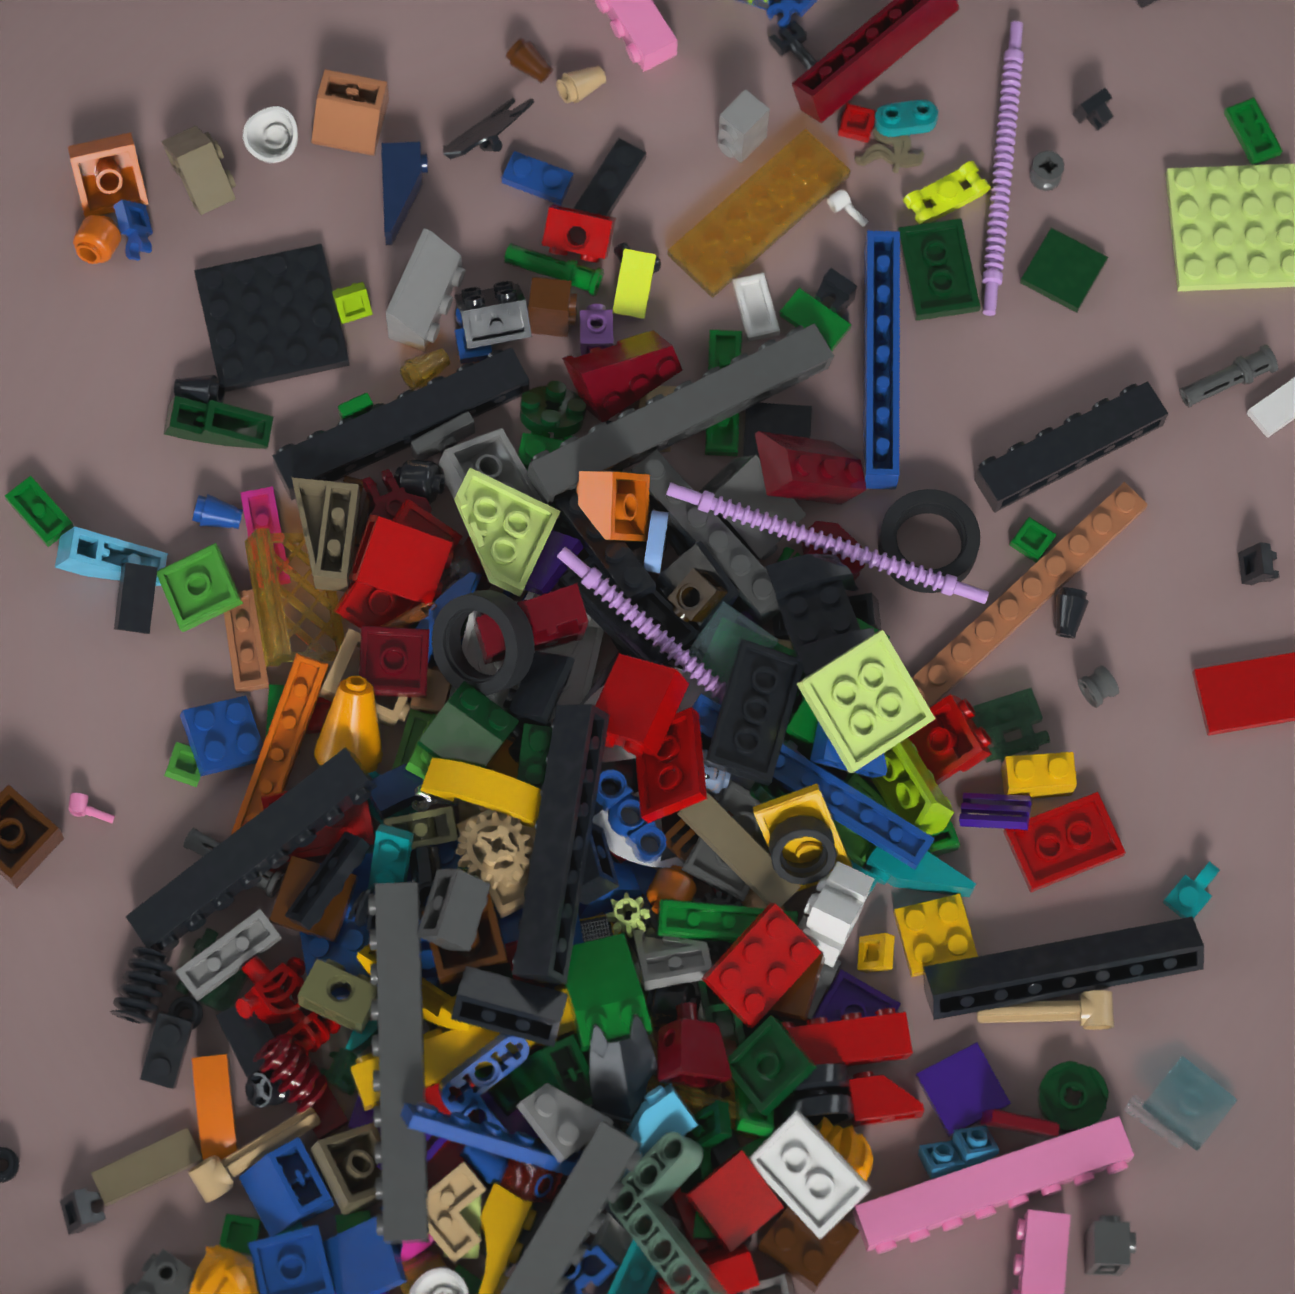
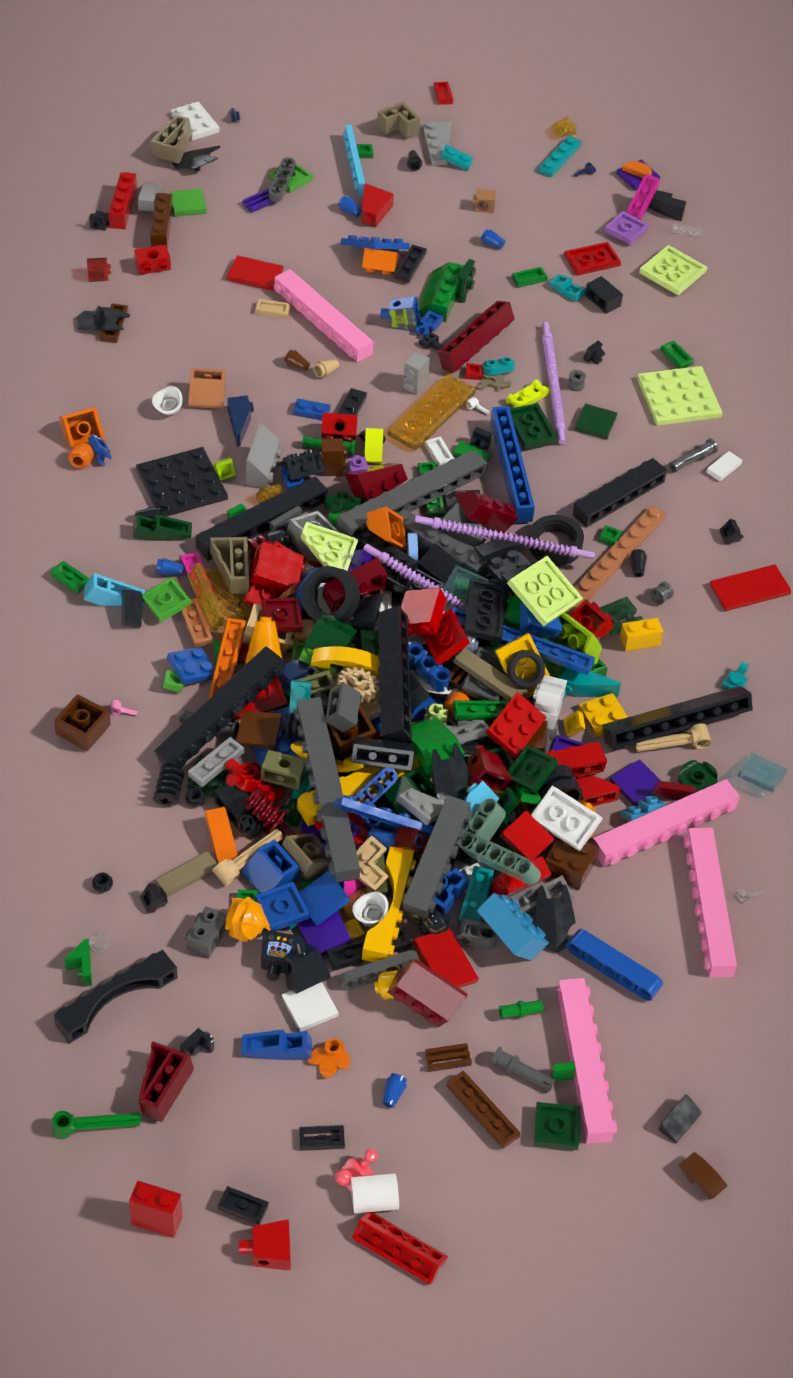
camera: 10 degrees left, 20 degrees down
black plate [140,1011,195,1089] -> none
dark tan brick [161,125,236,215] -> none
black plate [284,831,371,931] -> none
black shield [443,98,534,159] -> none
dark brown brick [667,568,728,622] -> none
dark purple tile [959,793,1032,830] -> none
red plate [1003,792,1126,893] -> none
dark grey brick [1085,1215,1136,1276] -> none

